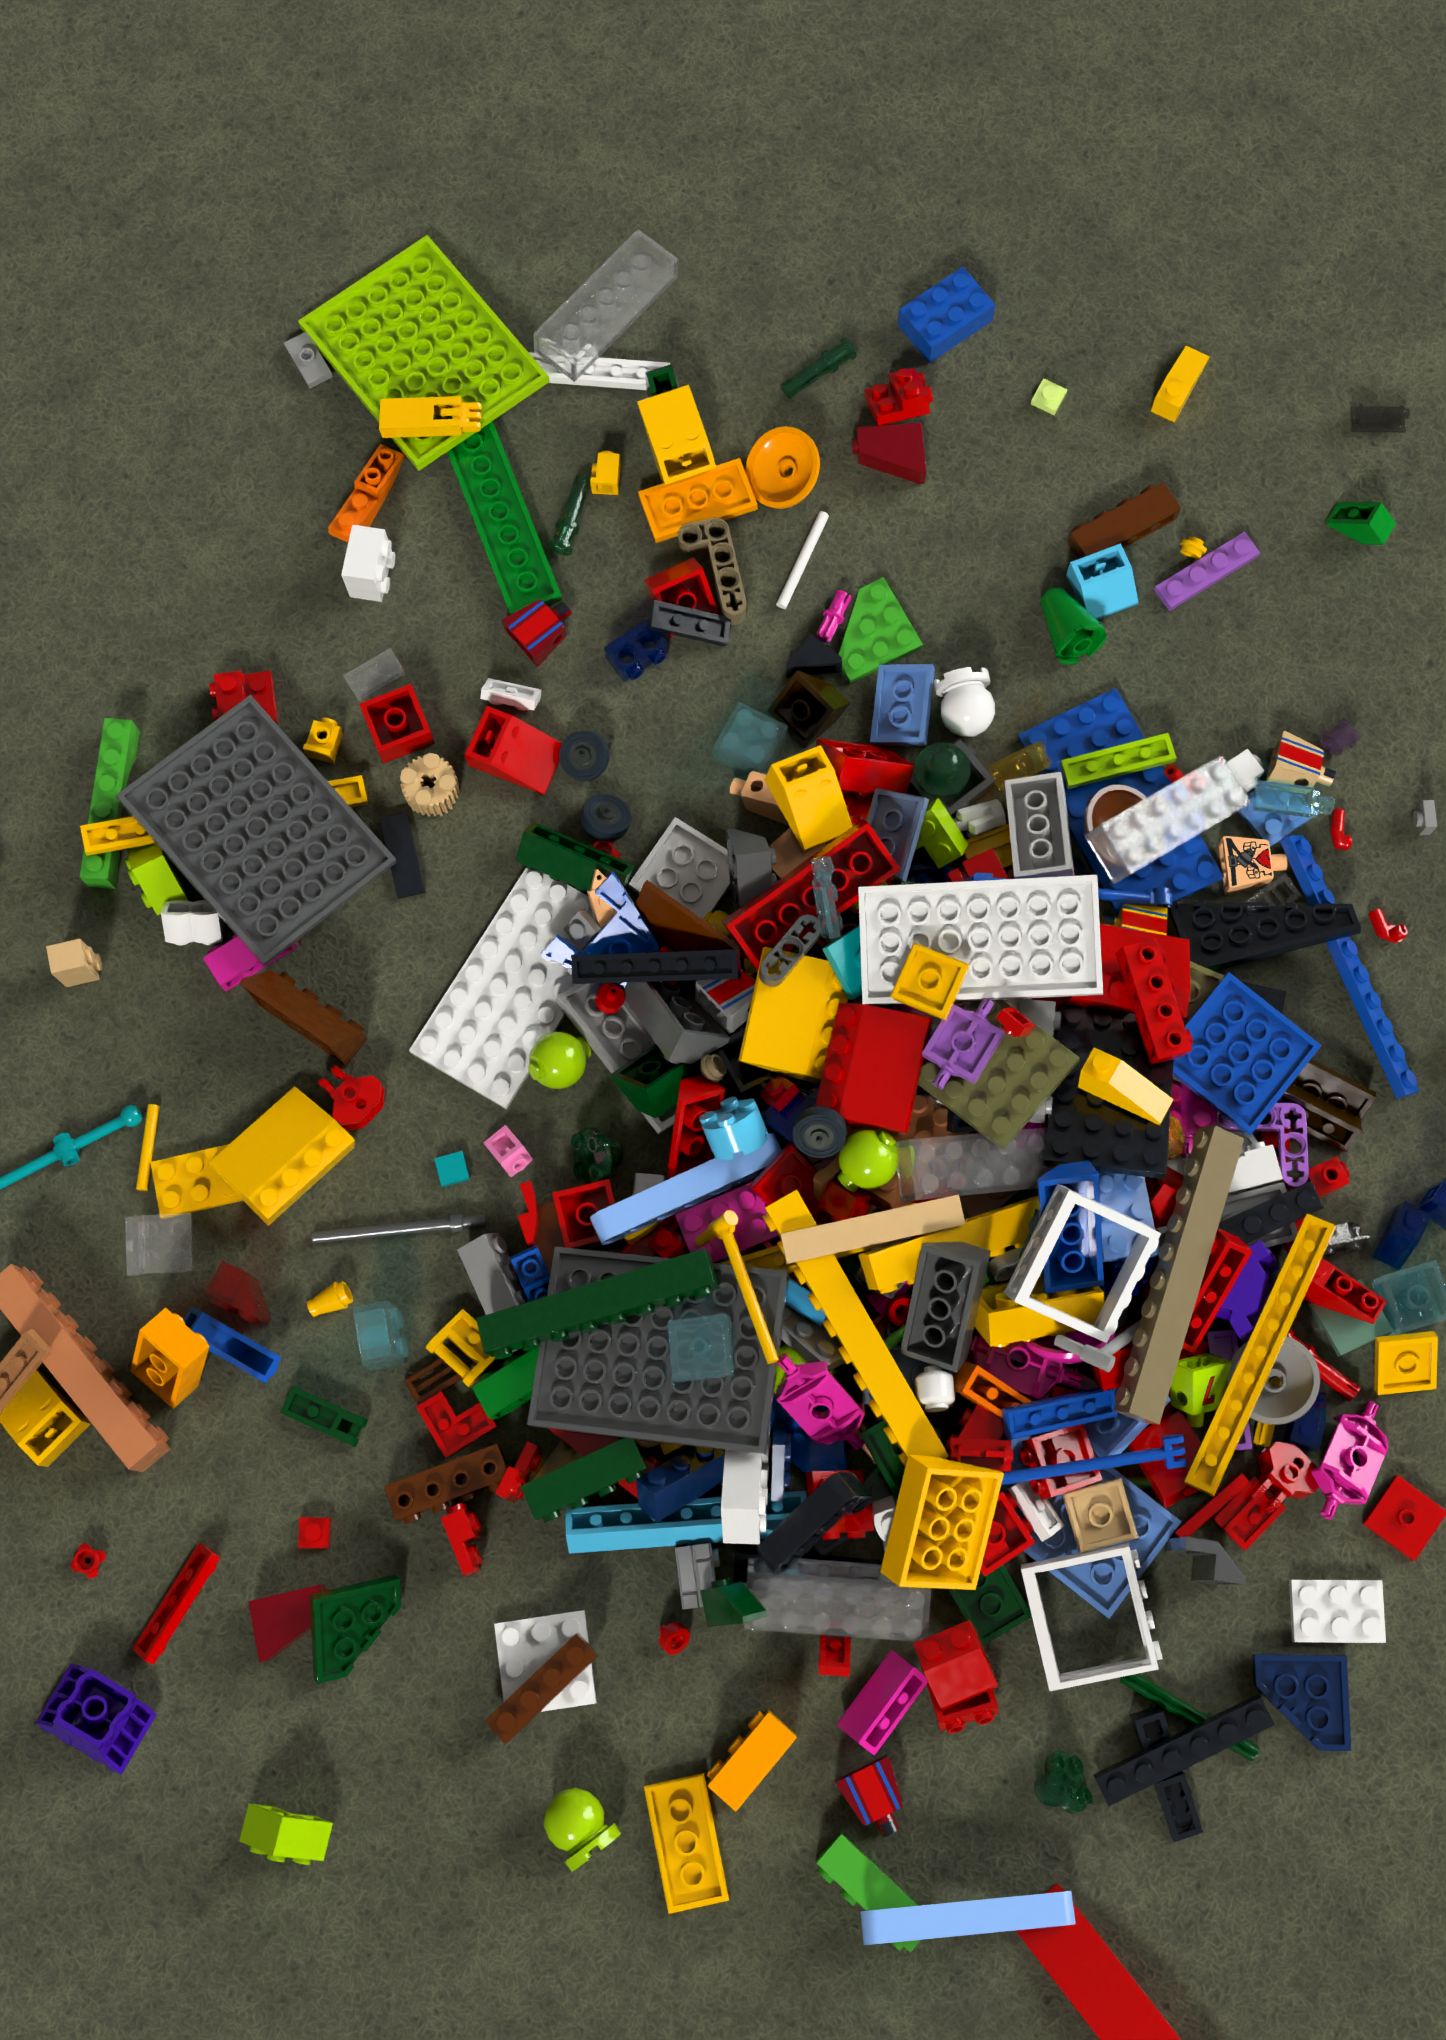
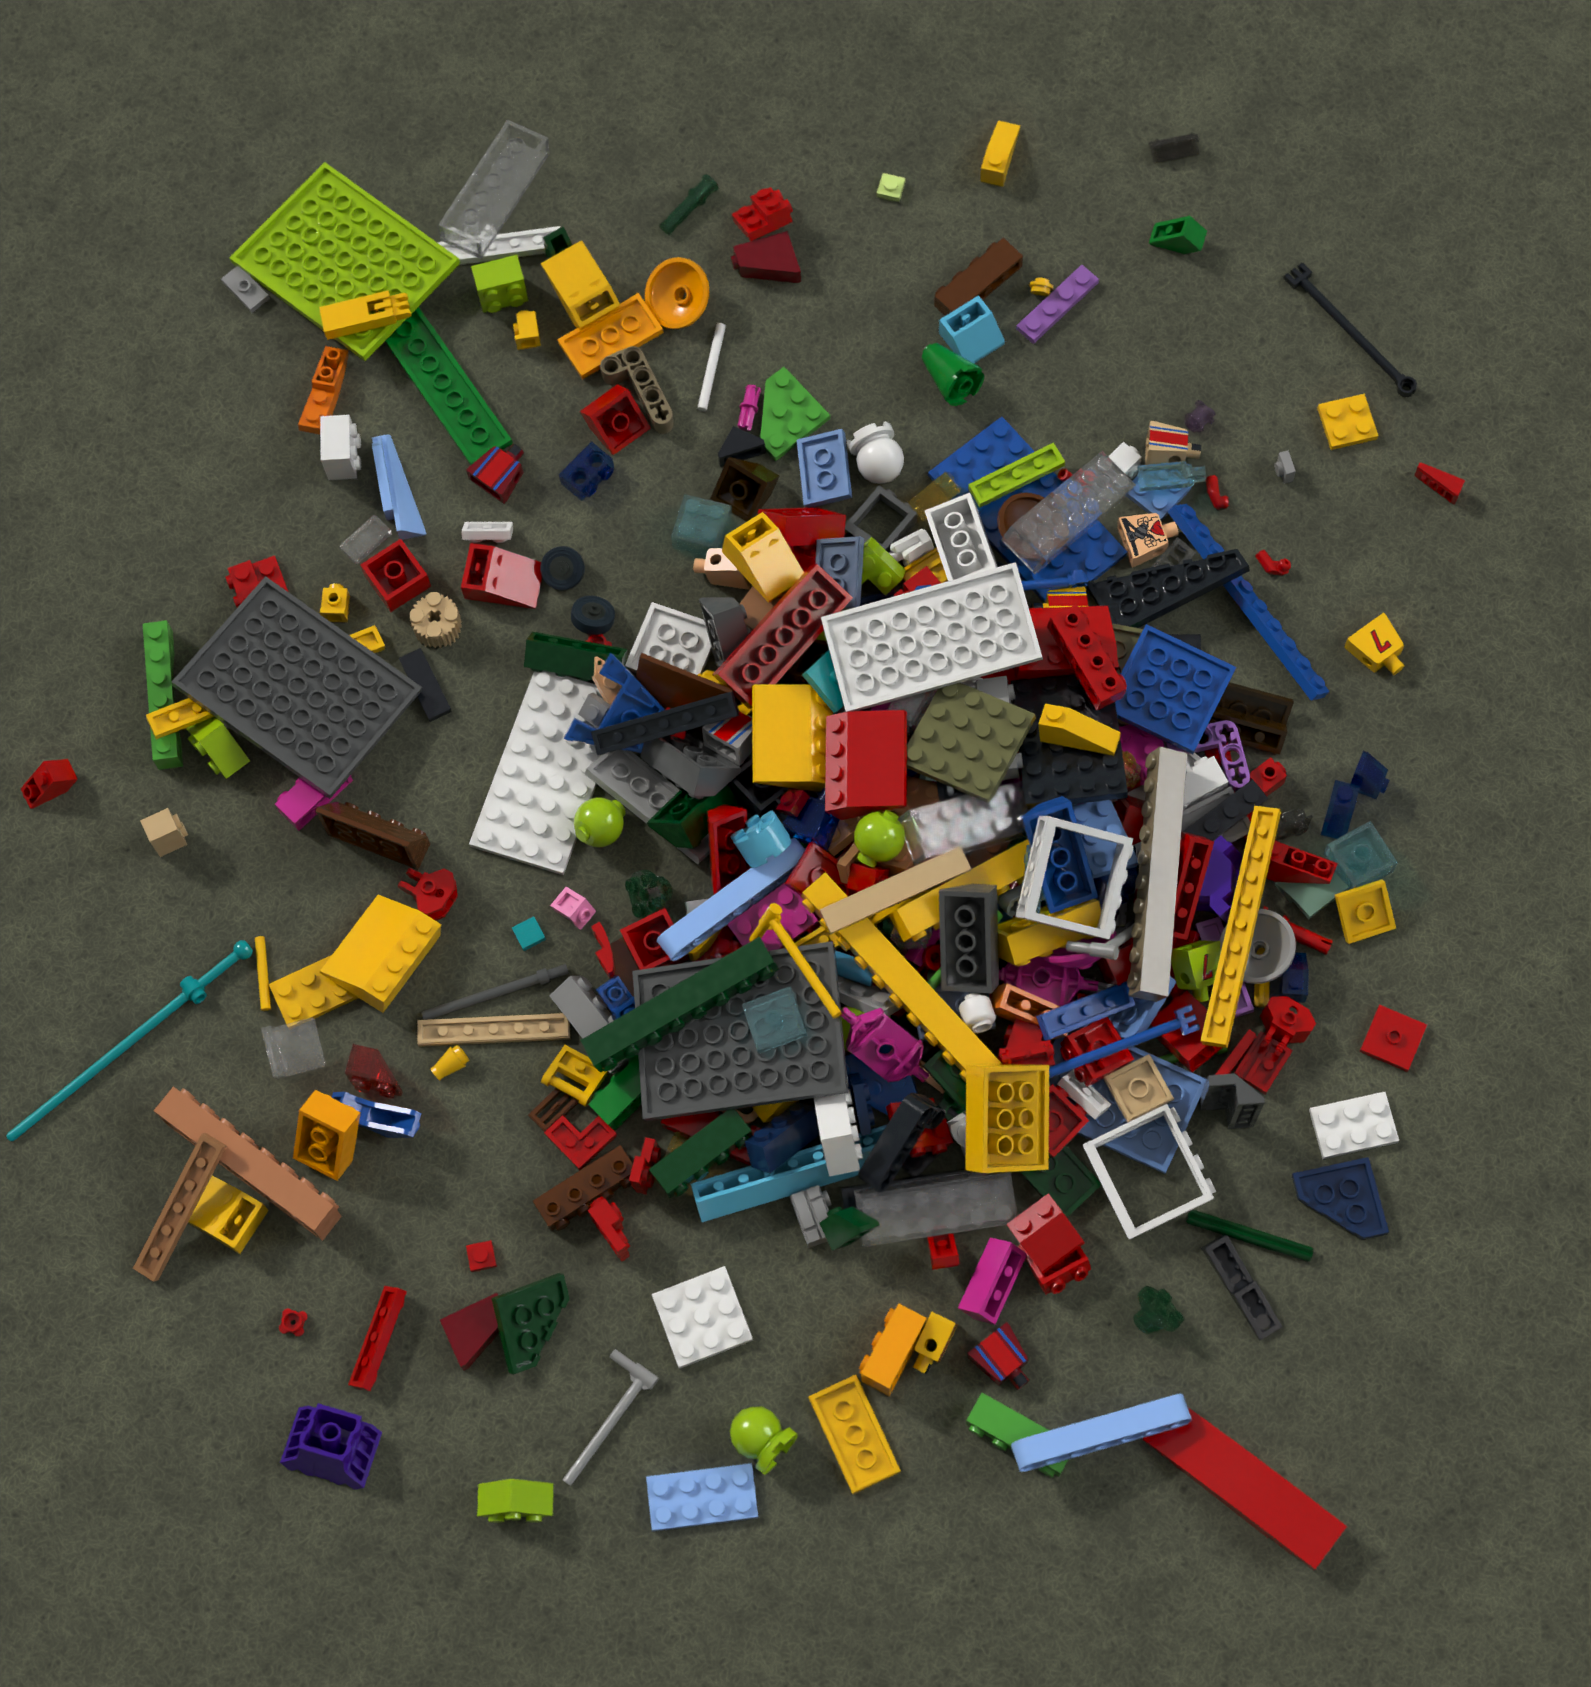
camera: 10 degrees left, 5 degrees down
white brick [161,900,225,946] -> none
dark green plate [280,1386,368,1447] -> none
clear light blue brick [352,1300,409,1372] -> none
reddish brown brick [485,1633,599,1744] -> none
clear green pin [548,475,591,556] -> none
red tile [595,983,625,1014] -> none
black plate [647,600,731,646] -> none
red tile [658,1622,690,1655] -> none
dark tan plate [700,1054,727,1083] -> none
dark grey beam [759,915,822,987] -> none
black wheel [792,1106,847,1158] -> none
clear light blue hinge [811,856,843,940] -> none
yellow plate [890,942,970,1021] -> none
blue brick [897,267,995,363] -> none
clear green plate [914,743,971,798] -> none
medium lavender plate [922,998,1005,1090] -> none
red plate [995,1007,1036,1037] -> none
black plate [1093,1694,1275,1806] -> none
dark pink plate [1311,1401,1388,1520] -> none
none -> light blue wedge [372,434,426,540]
none -> tan tile [417,1013,571,1047]
none -> lime brick [471,255,529,313]
none -> light grey bar [562,1349,659,1486]
none -> light blue plate [646,1463,758,1531]
none -> yellow torso [913,1312,958,1374]

